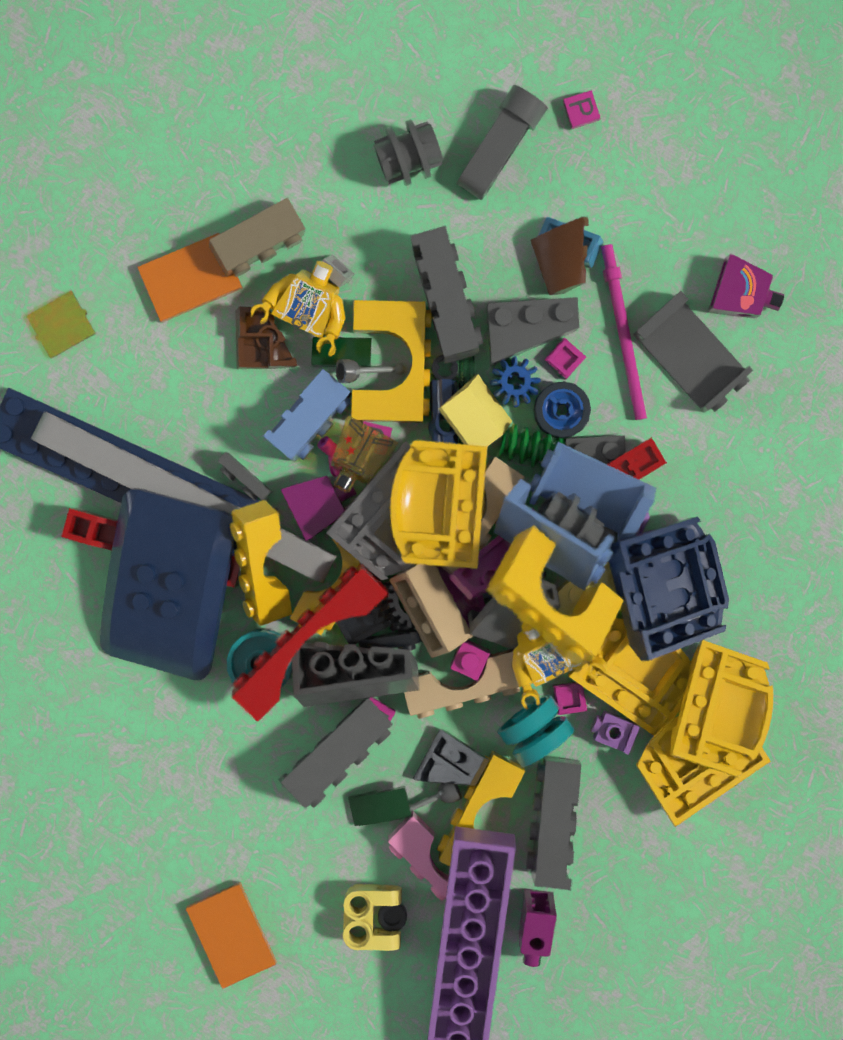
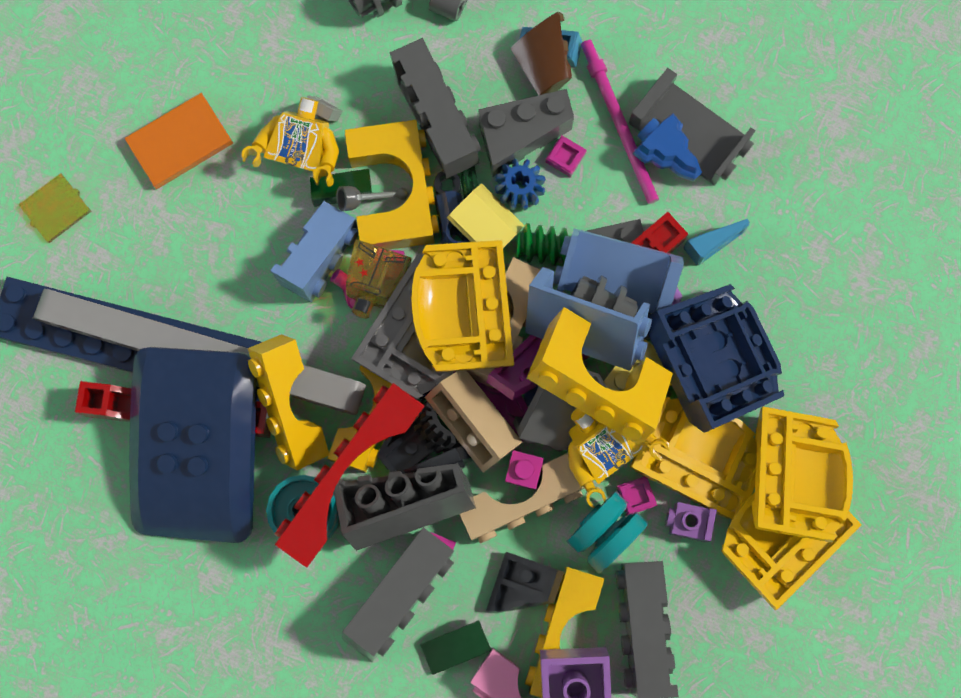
camera: 10 degrees left, 10 degrees down
dark tan brick [209,197,306,277] -> none
dark grey plate [218,452,273,501] -> none
reddish brown slope [235,306,297,369] -> none
magenta torso [281,476,357,541] -> none
dark grey hinge [410,783,462,811] -> none
wheel [533,381,591,438] -> none
magenta torso [708,254,784,318] -> none
none -> blue rock [633,113,702,181]
none -> dark azure slope [683,219,750,265]

